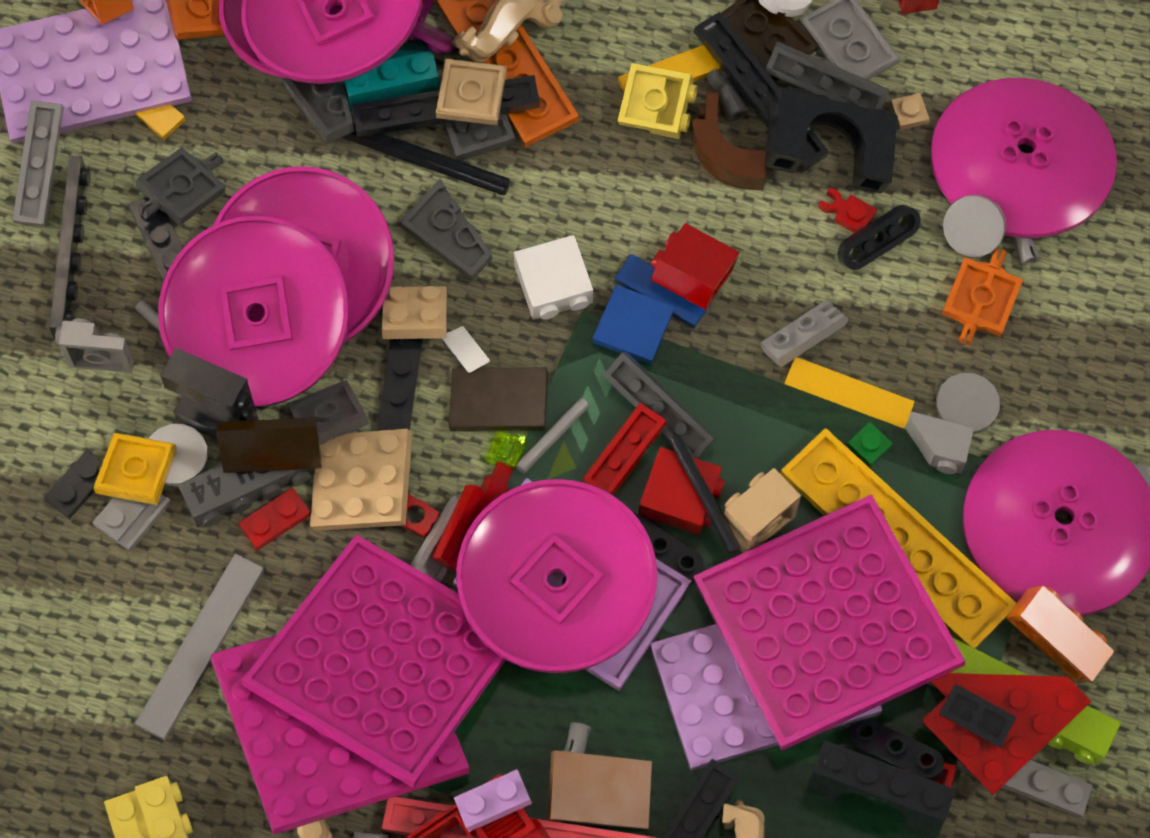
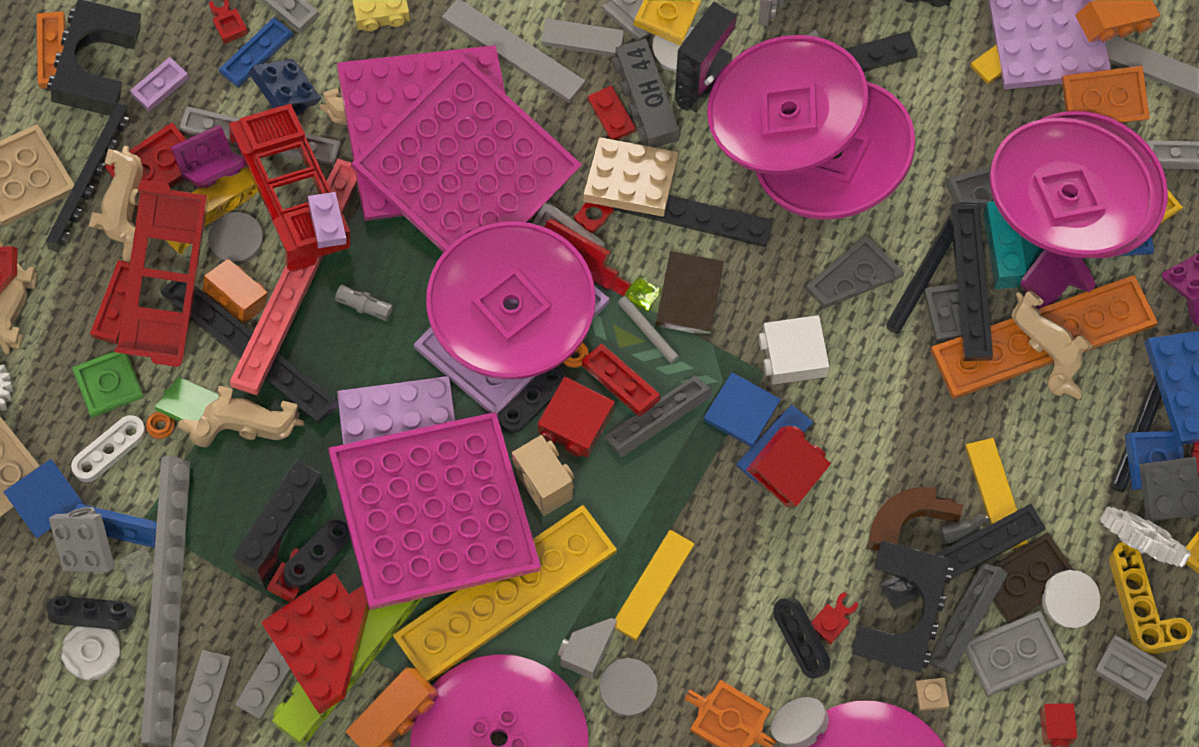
camera: 100 degrees right, 0 degrees up
dark grey plate [136,147,226,225] -> none
dark brown tile [216,418,322,473] -> none
dark grey plate [287,380,369,445] -> none
tan plate [382,286,447,339] -> none
tan tile [436,59,507,126] -> none
white sticker [442,326,490,373] -> none
medium nougat tile [547,750,652,830] -> none
light yellow plate [618,63,698,139] -> none
black bar [668,435,741,553] -> none
light grey hinge [760,301,848,368] -> none
green plate [846,422,893,468] -> none
black hinge [939,684,1017,748] -> none
none -> light grey tile [541,18,624,57]

